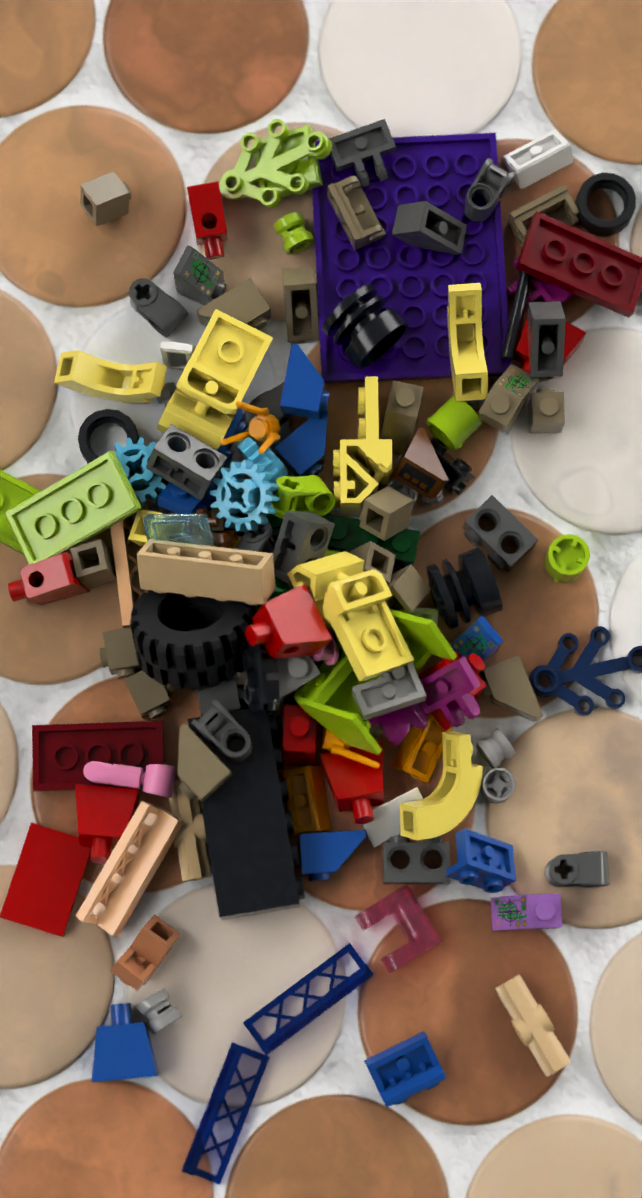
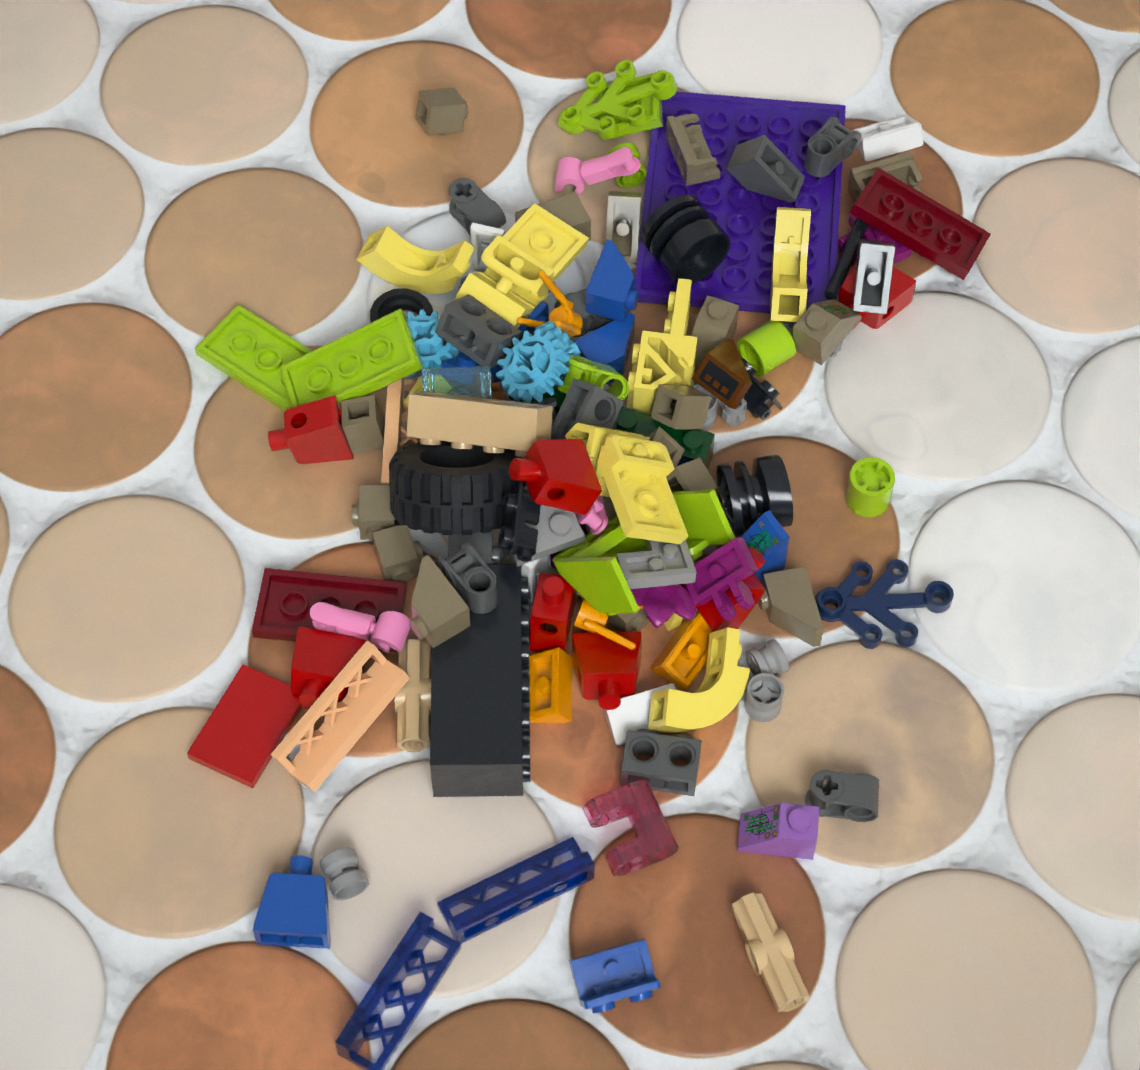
camera: 10 degrees right, 20 degrees down
nougat brick [111,915,181,991] -> none
dark grey slope [173,245,227,305] -> none
red torso [187,181,228,260] -> none
blue slope [300,830,366,881] -> none
dark grey hinge [329,119,396,188] -> none
blue bracket [446,828,516,893] -> none
dark grey brick [463,495,538,572] -> none
dark tan brick [528,388,565,433] -> none
black tyre [575,172,636,236] -> none
none -> bright pink piece [555,147,641,195]

